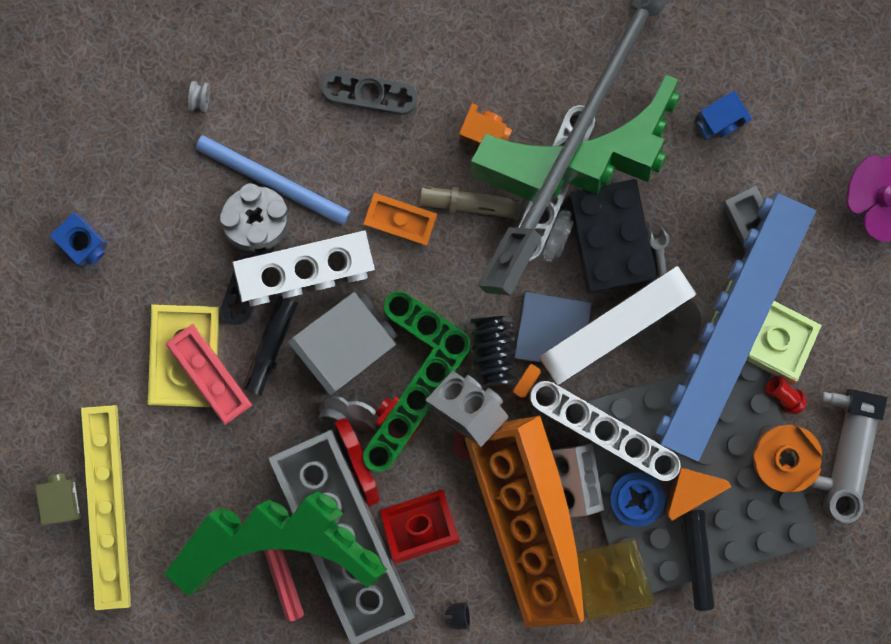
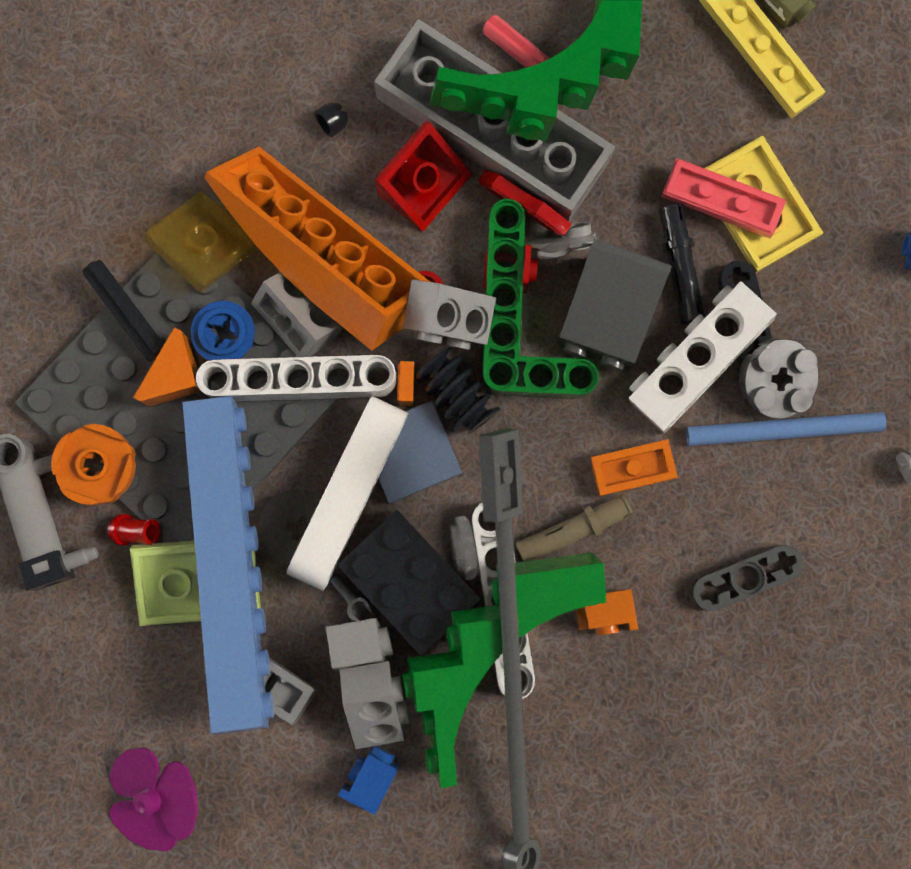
camera: 145 degrees right, 5 degrees down
none -> light grey brick [326,618,393,673]
none -> light grey brick [339,661,409,749]

